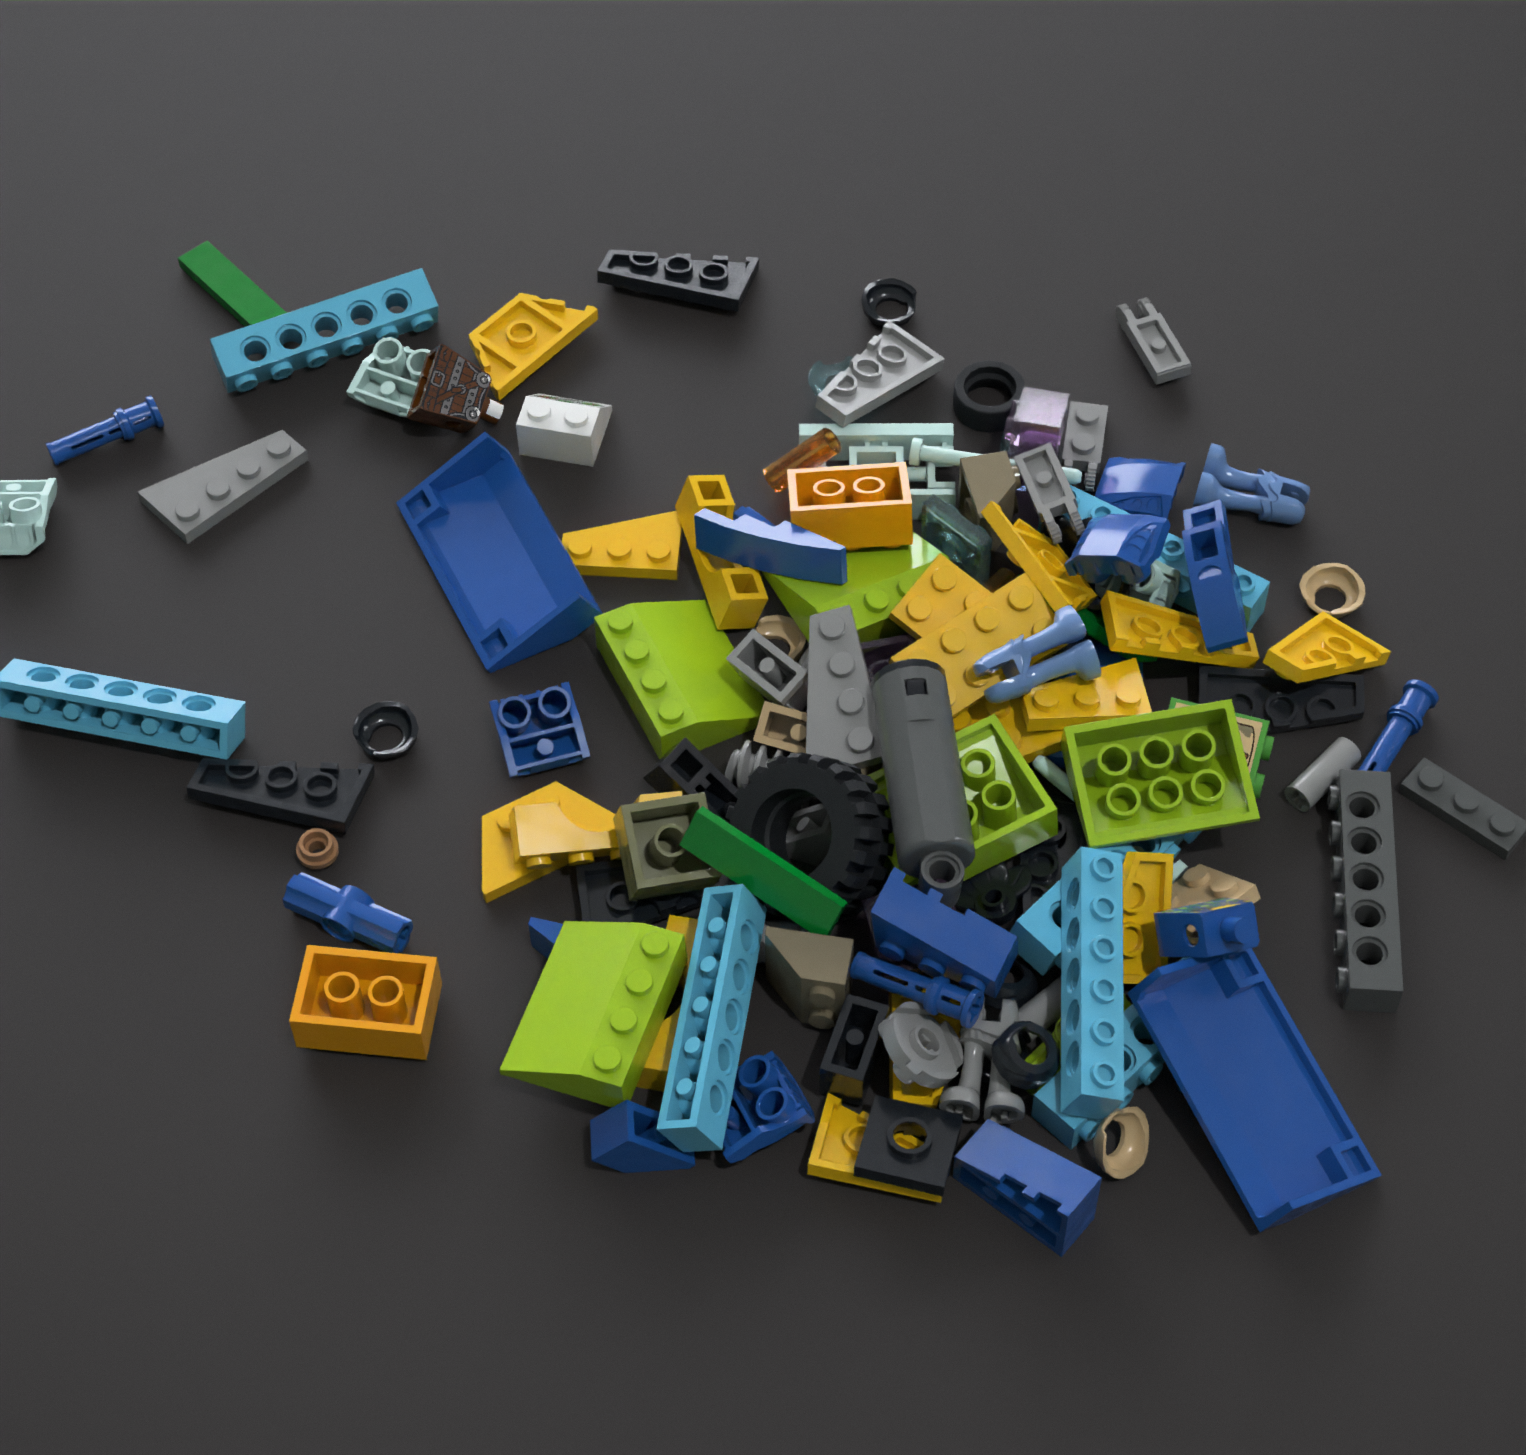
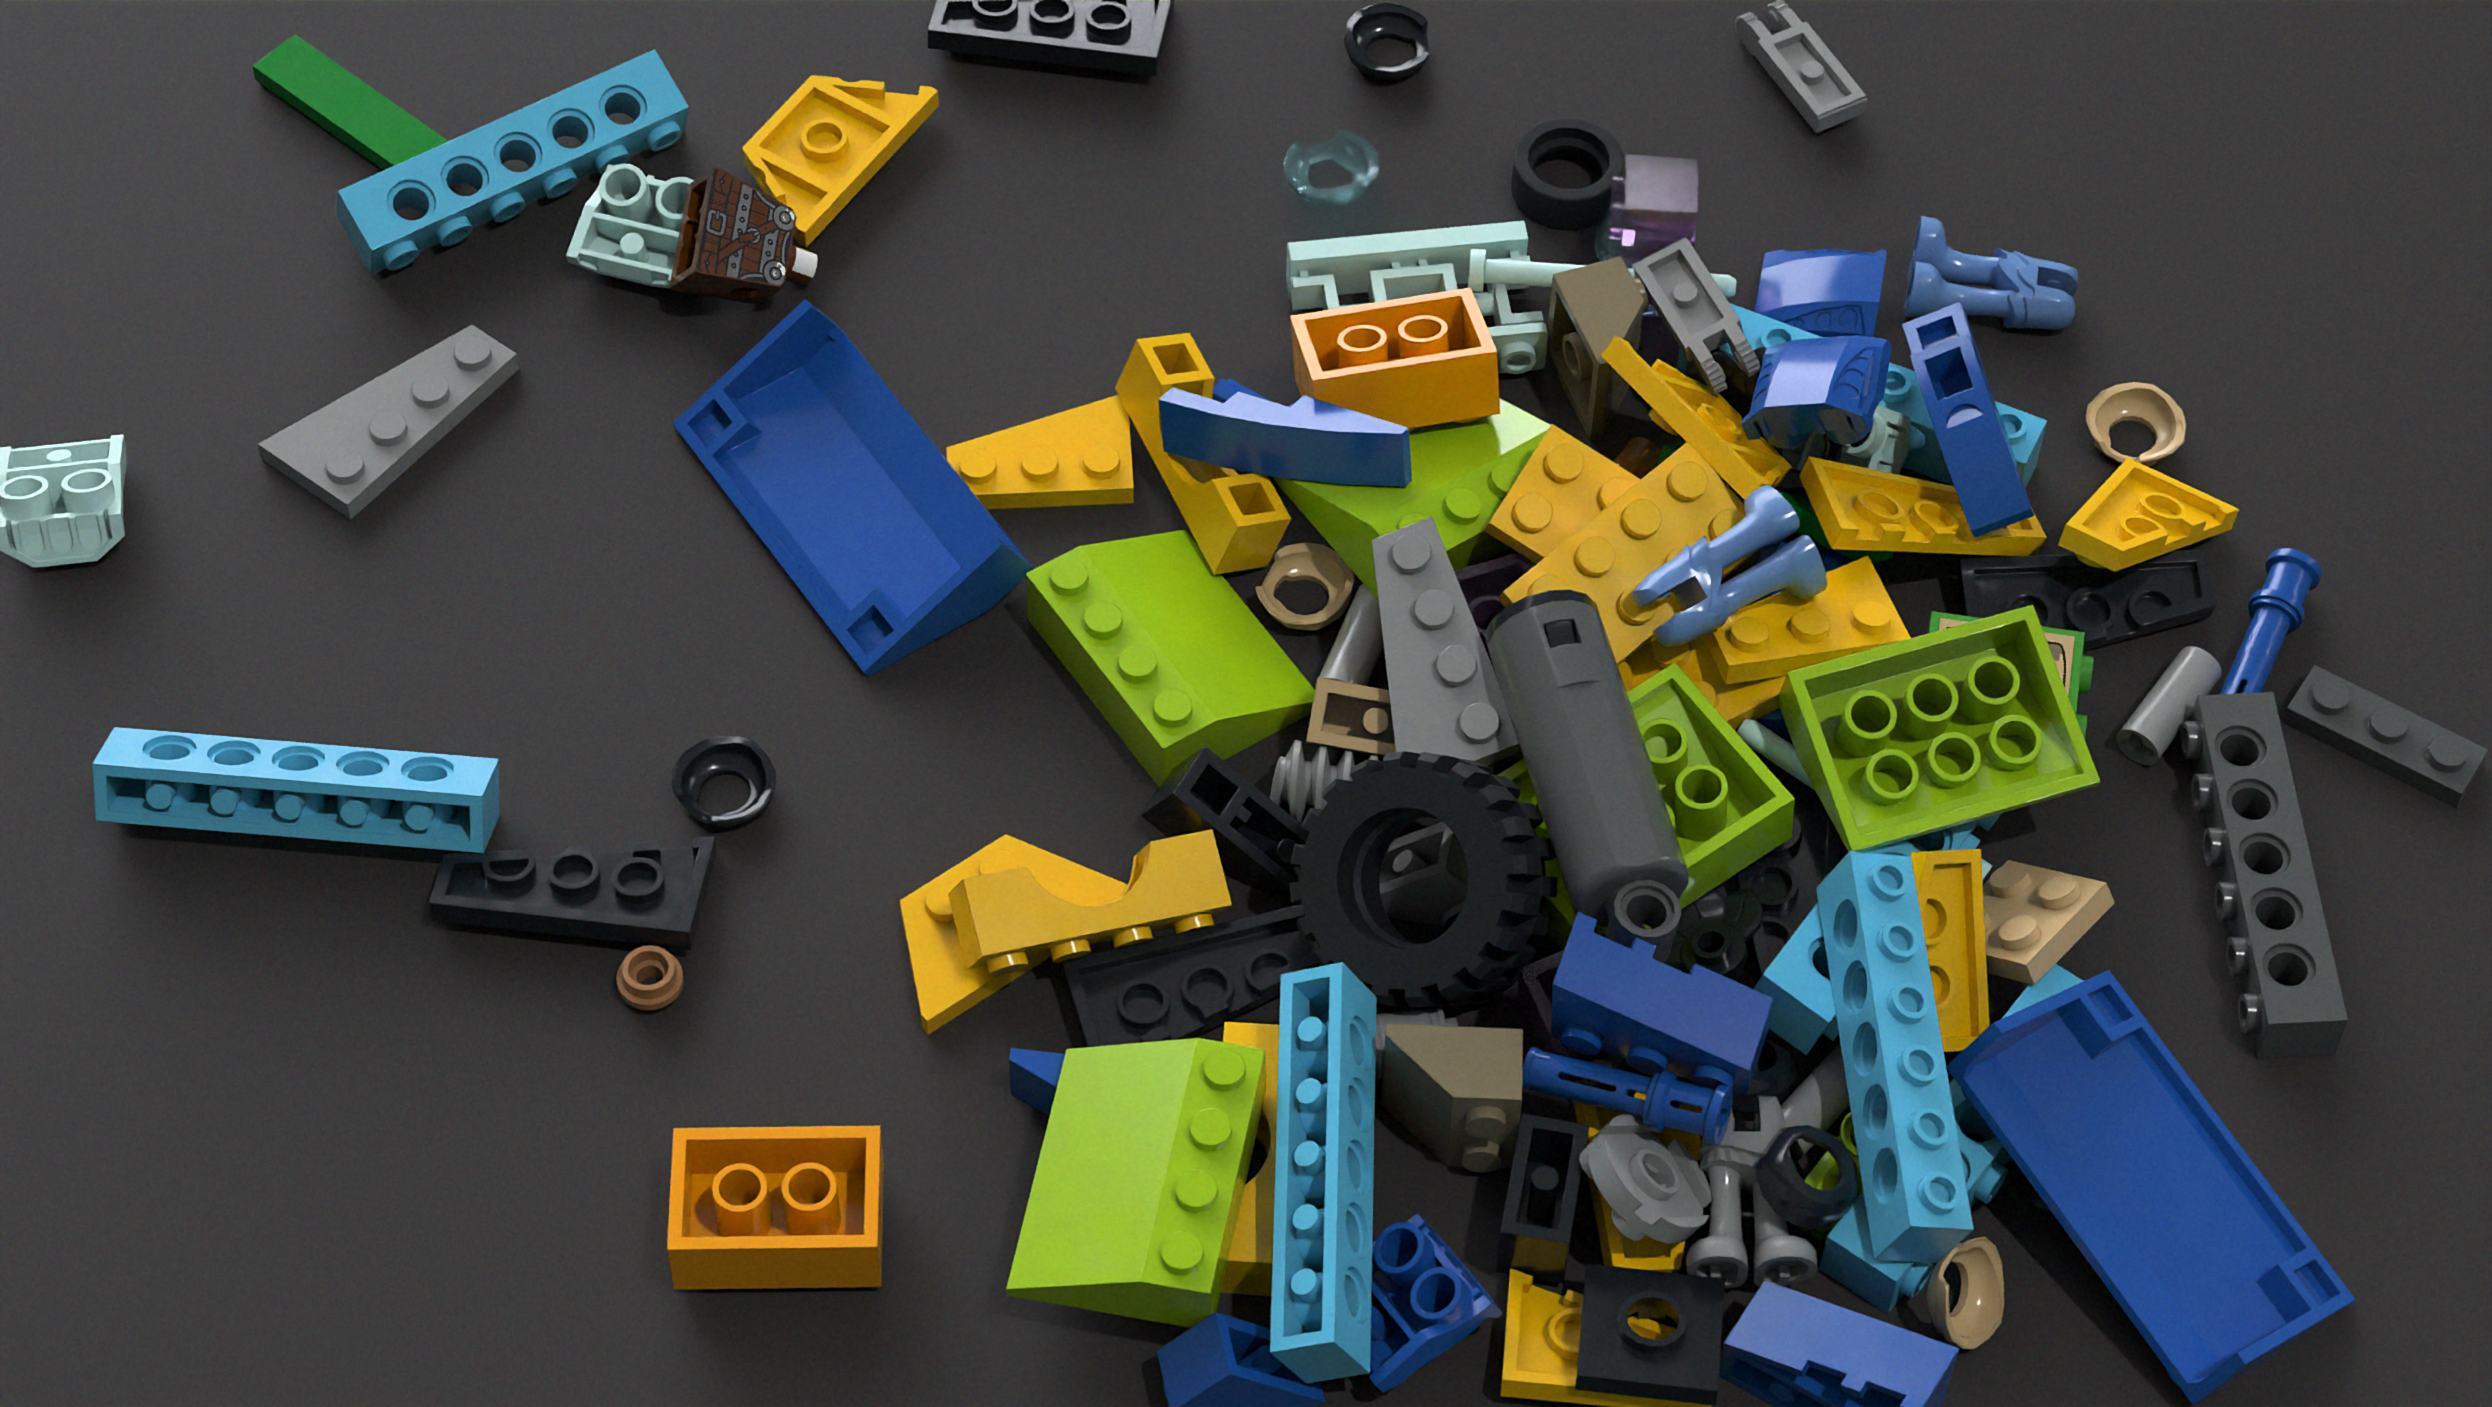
camera: 10 degrees left, 0 degrees up
blue pin [45,395,165,466] -> none
blue piece [282,872,413,953] -> none
blue slope [489,681,591,778] -> none
white slope [516,393,612,467] -> none
olive brick [613,792,722,901] -> none
green tile [679,806,848,936] -> none
light grey slope [726,629,808,706] -> none
clear orange piece [764,428,841,492] -> none
light grey wing [815,320,945,427] -> none
clear light blue plate [921,494,992,589] -> none
light grey hinge [1061,401,1108,492] -> none
blue torso [1153,898,1260,958] -> none

